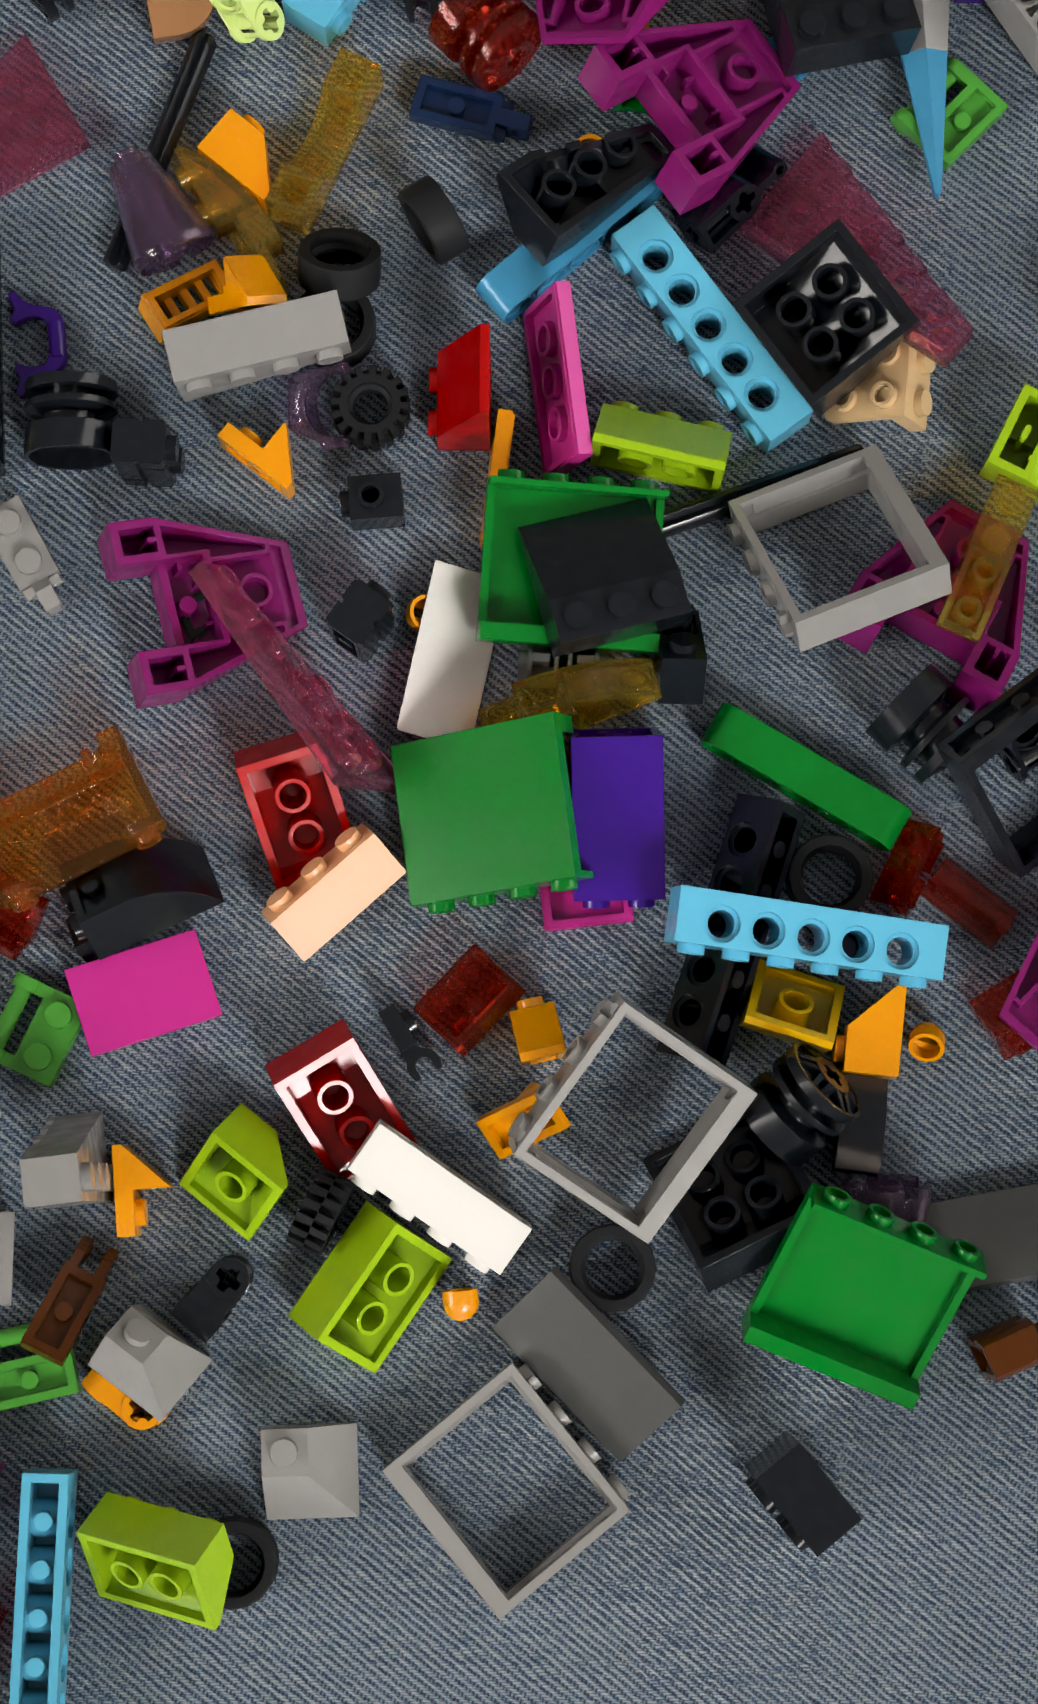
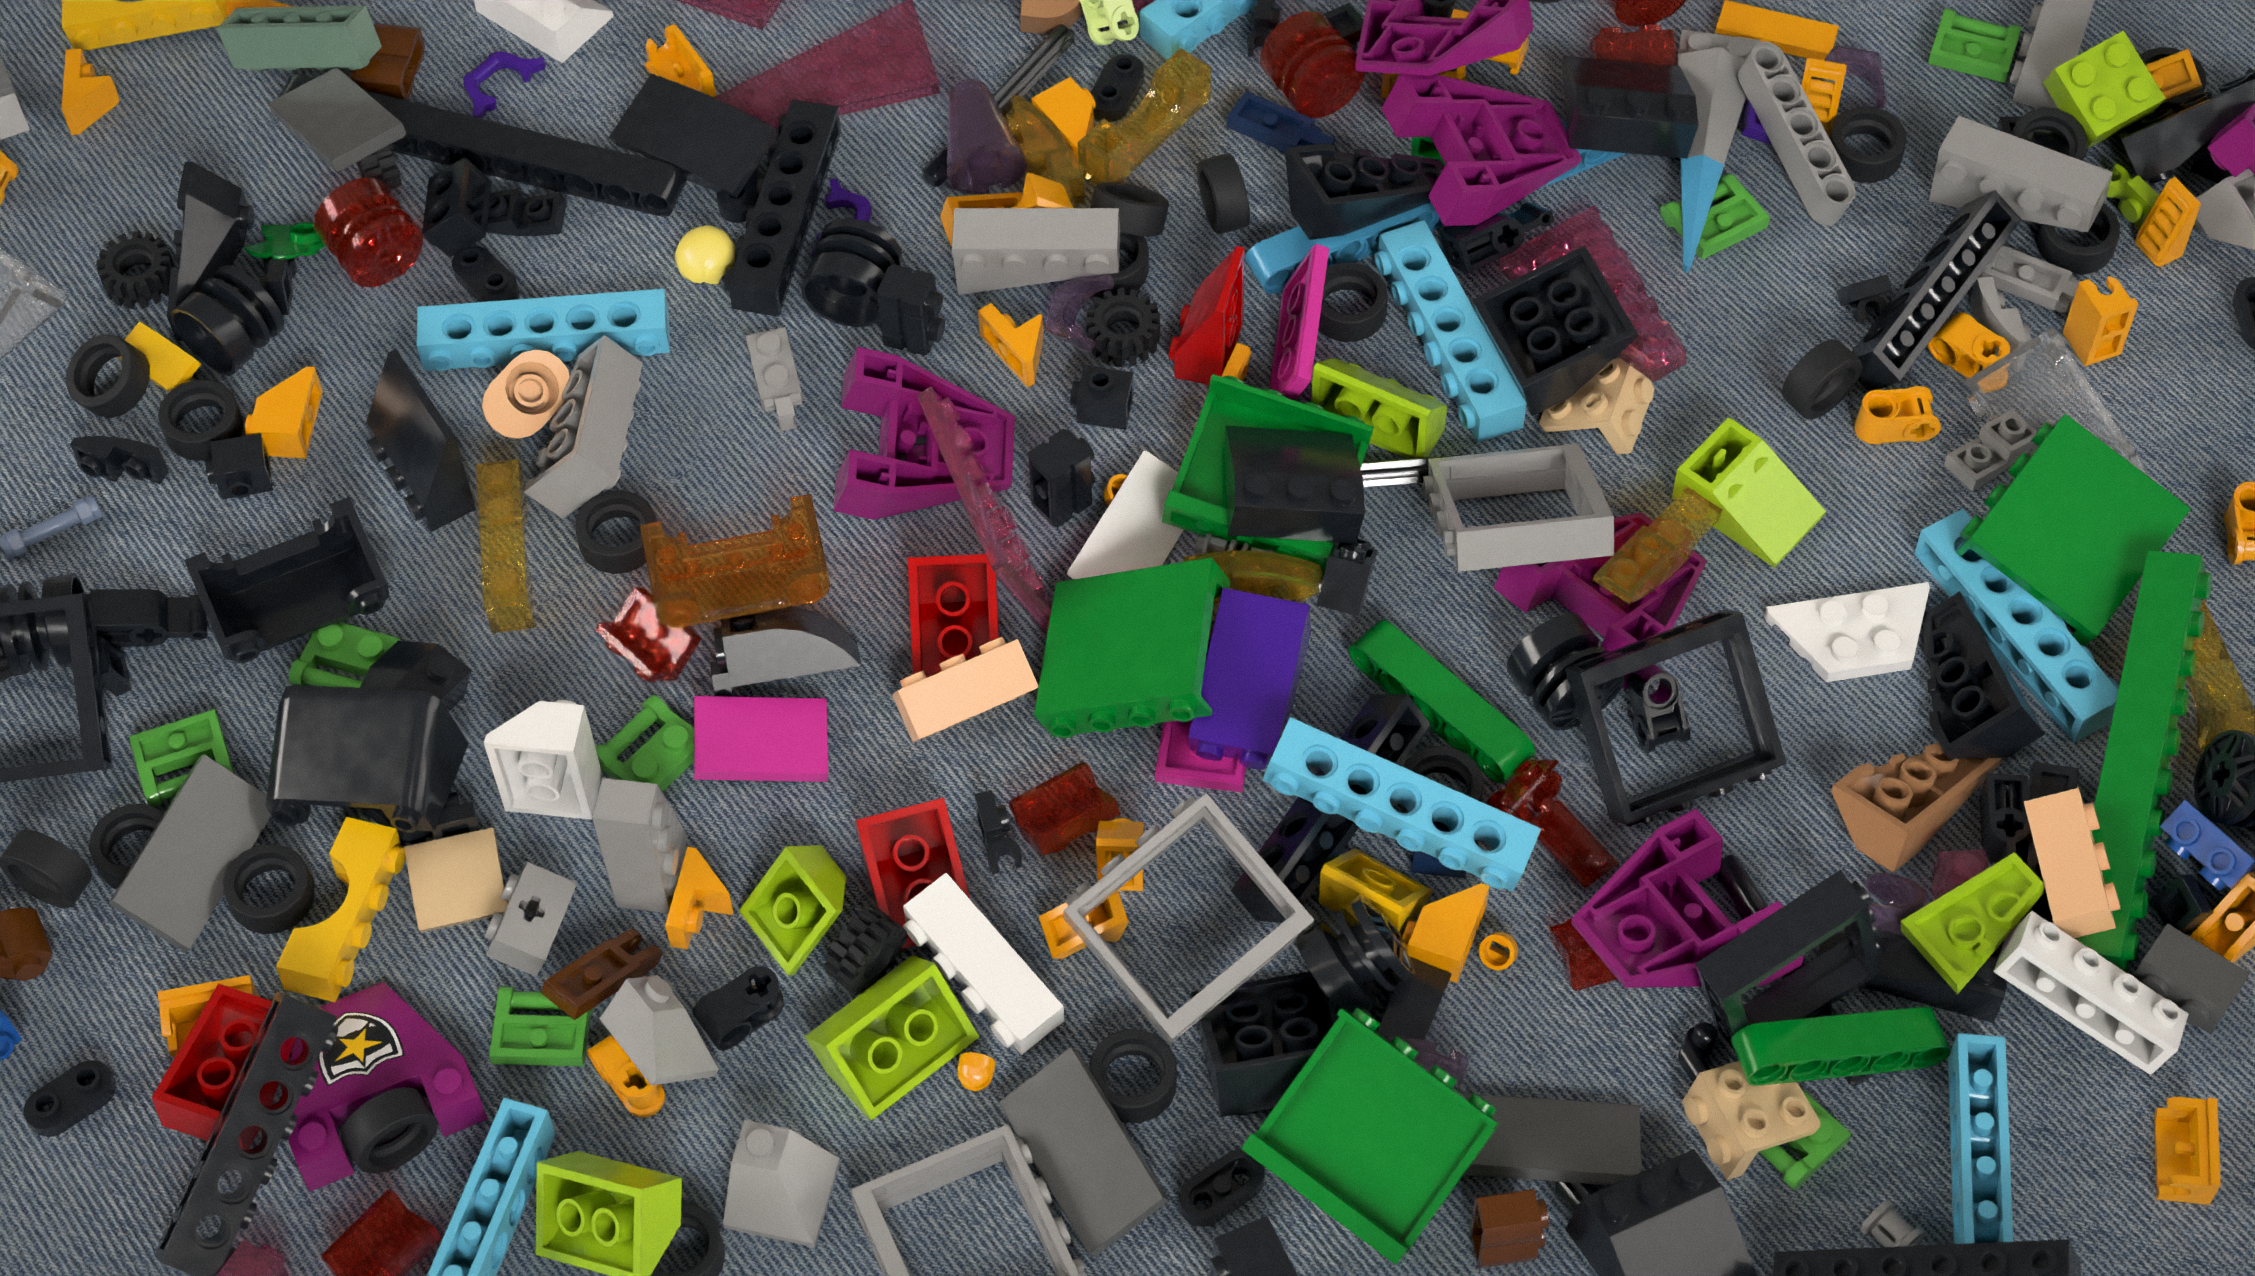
camera: 15 degrees right, 25 degrees down
none -> black plate [1091,54,1144,122]
none -> black plate [1179,1149,1265,1227]
none -> black tyre [1318,262,1388,342]

